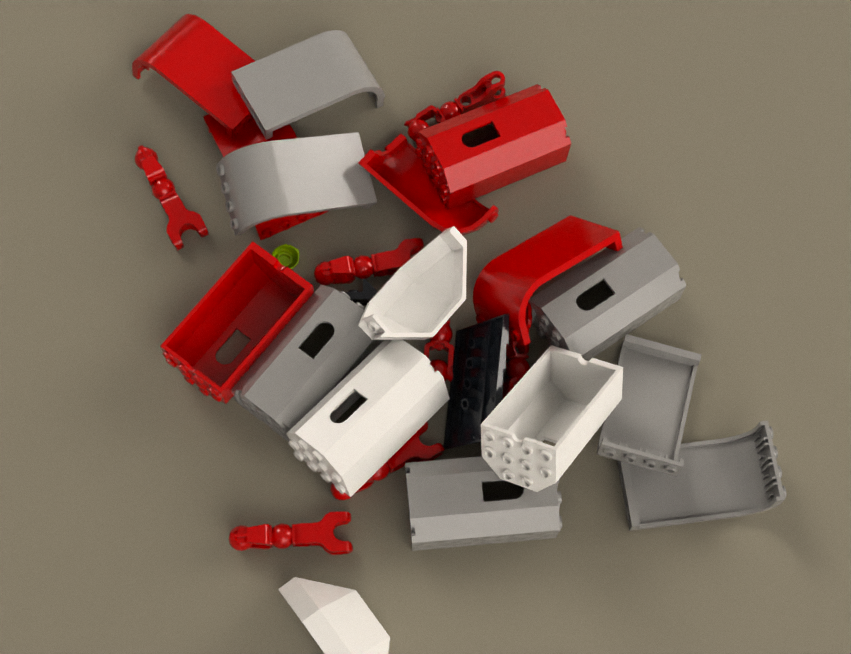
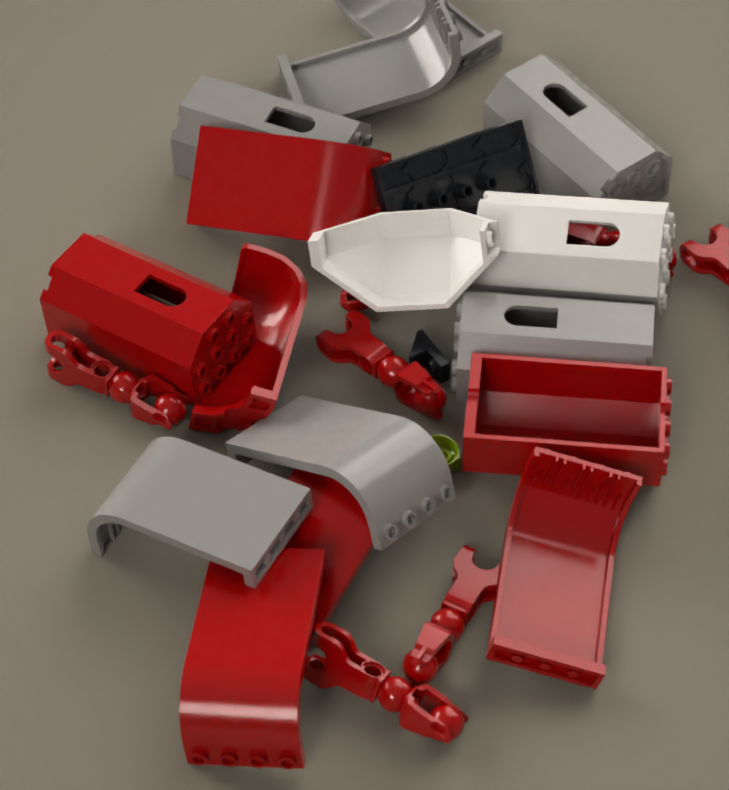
camera: 120 degrees left, 20 degrees down
white panel [481,345,623,492] -> none
none -> red piece [303,622,468,743]
none -> red panel [485,446,643,689]

